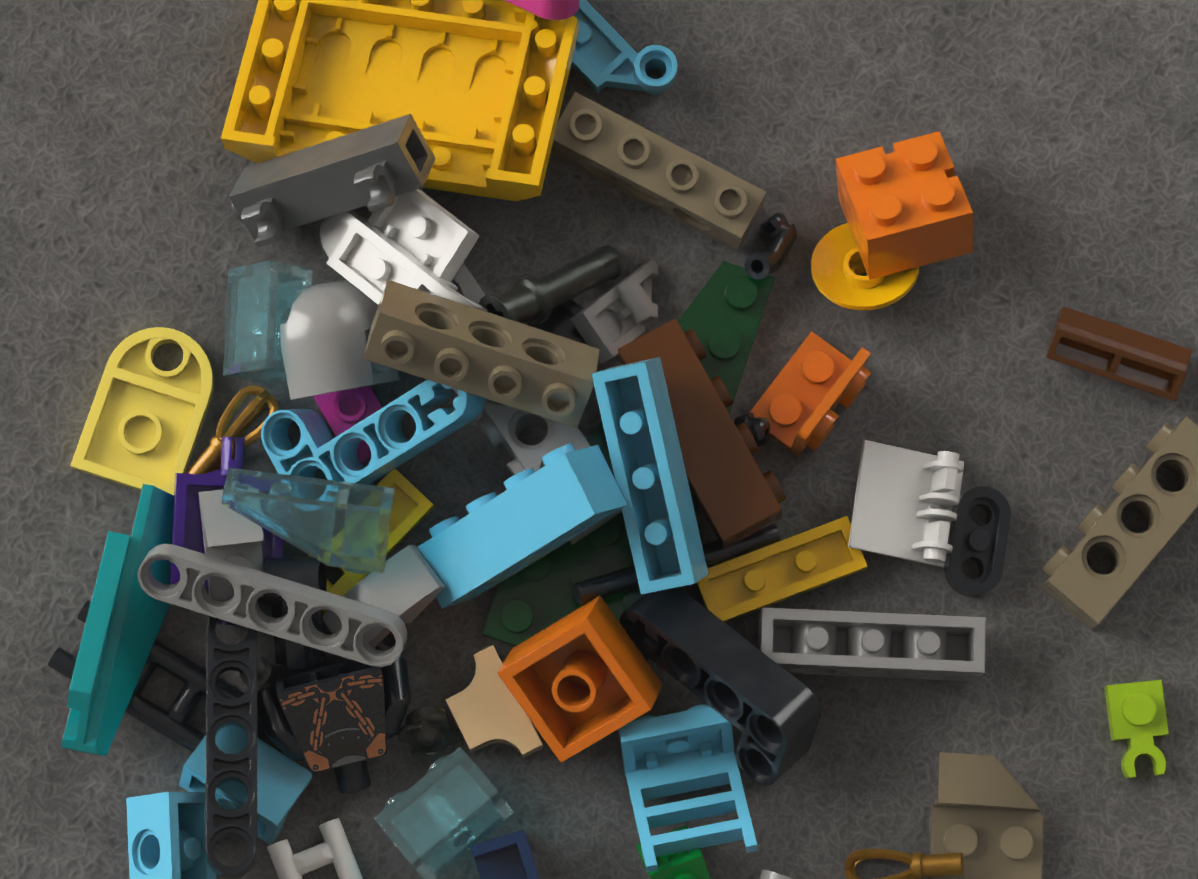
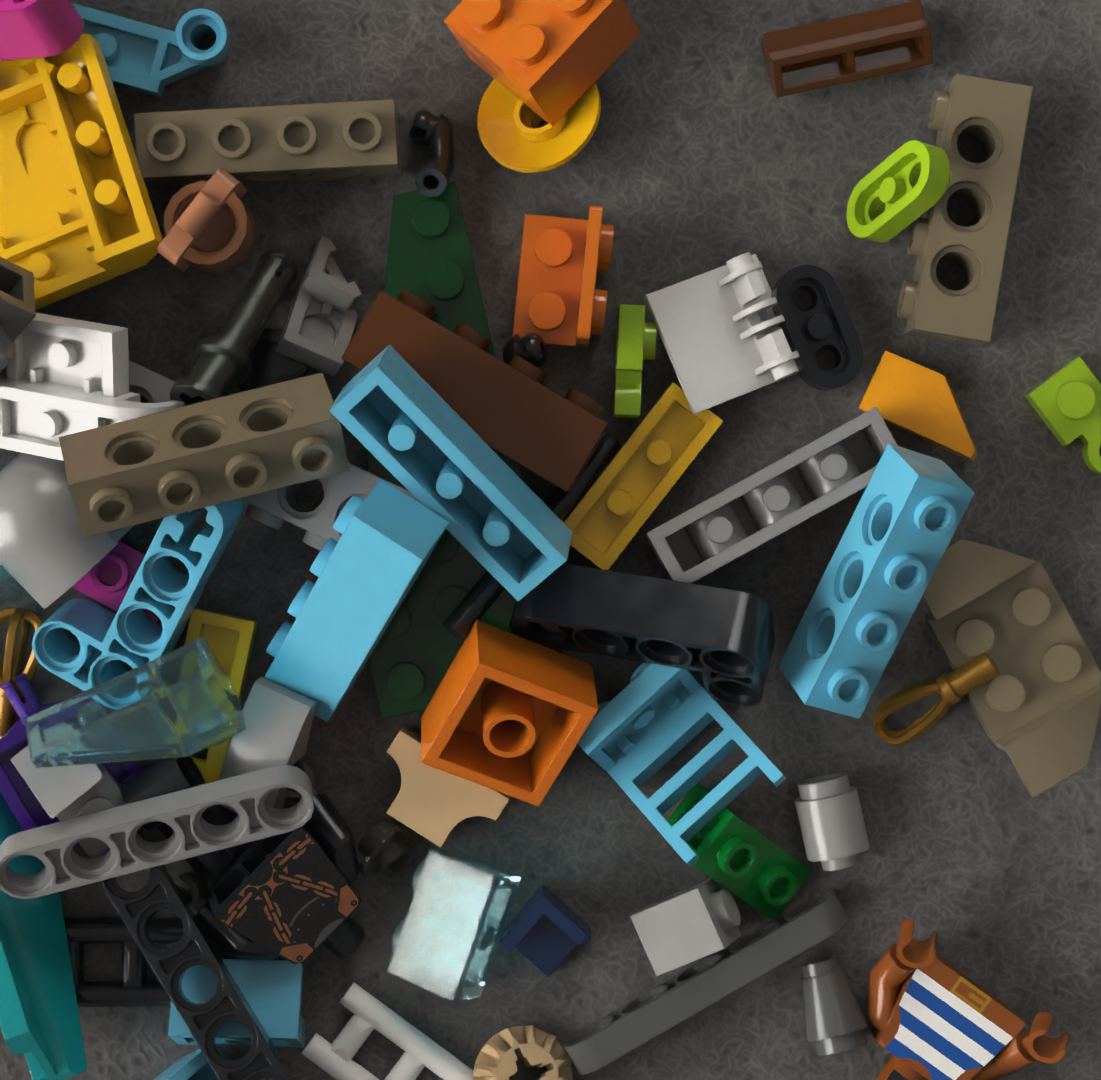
camera: 25 degrees left, 10 degrees up
none -> nougat piece [157,168,257,274]
none -> lime plate [613,304,657,418]
none -> medium azure brick [778,443,975,719]
none -> lime plate [846,140,951,243]
none -> light orange slope [858,351,978,462]

